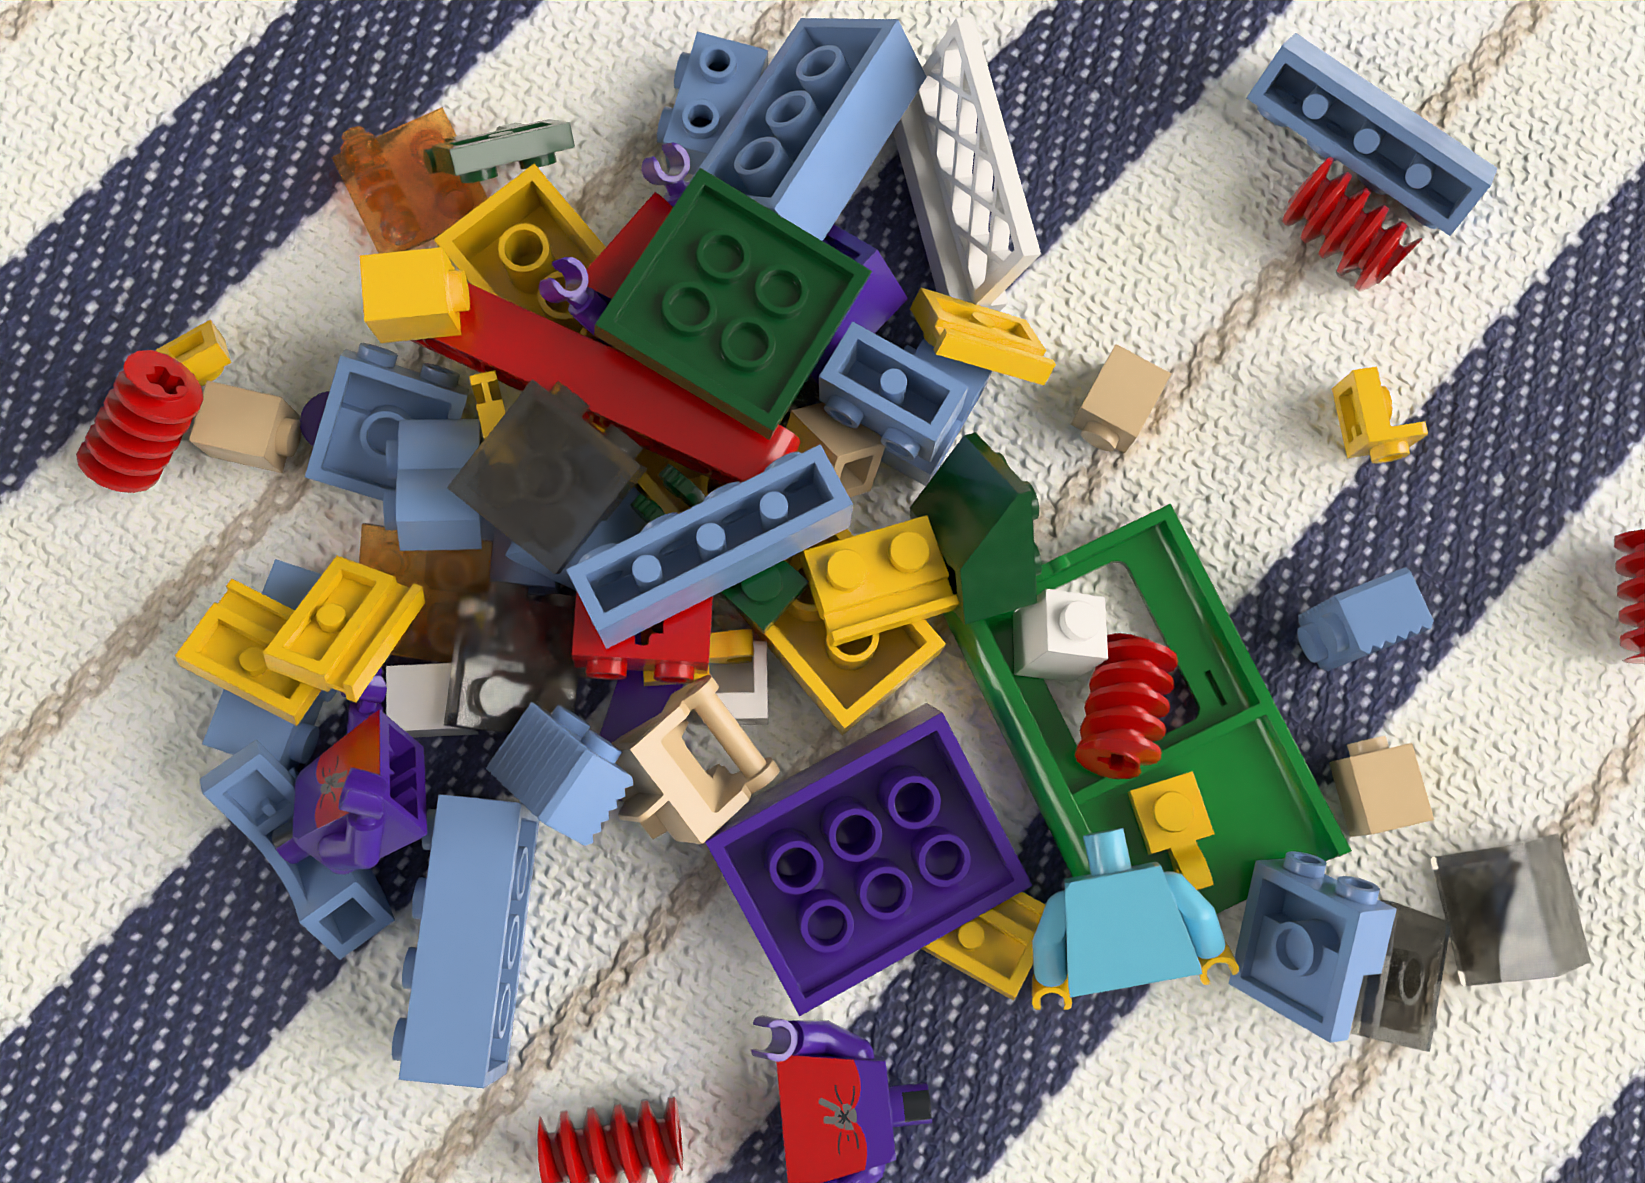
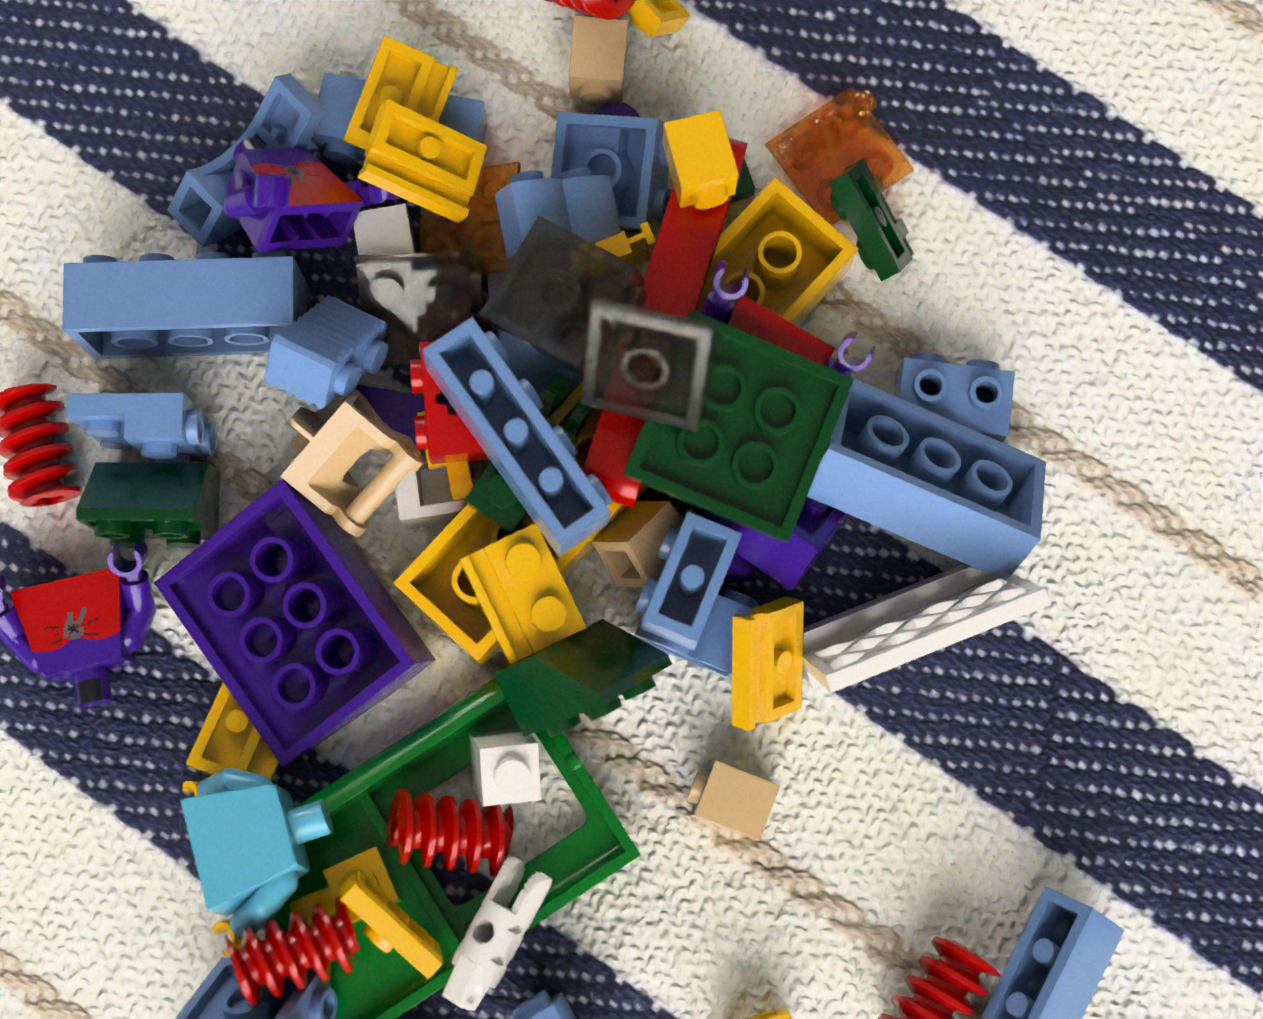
camera: 85 degrees right, 0 degrees up
none -> medium blue plate [66,393,216,463]
none -> dark green slope [76,462,221,548]
none -> red piece [224,896,360,1007]
none -> yellow plate [340,870,443,979]
none -> white hinge [442,855,553,1010]
none -> clear smoke slope [581,298,720,431]

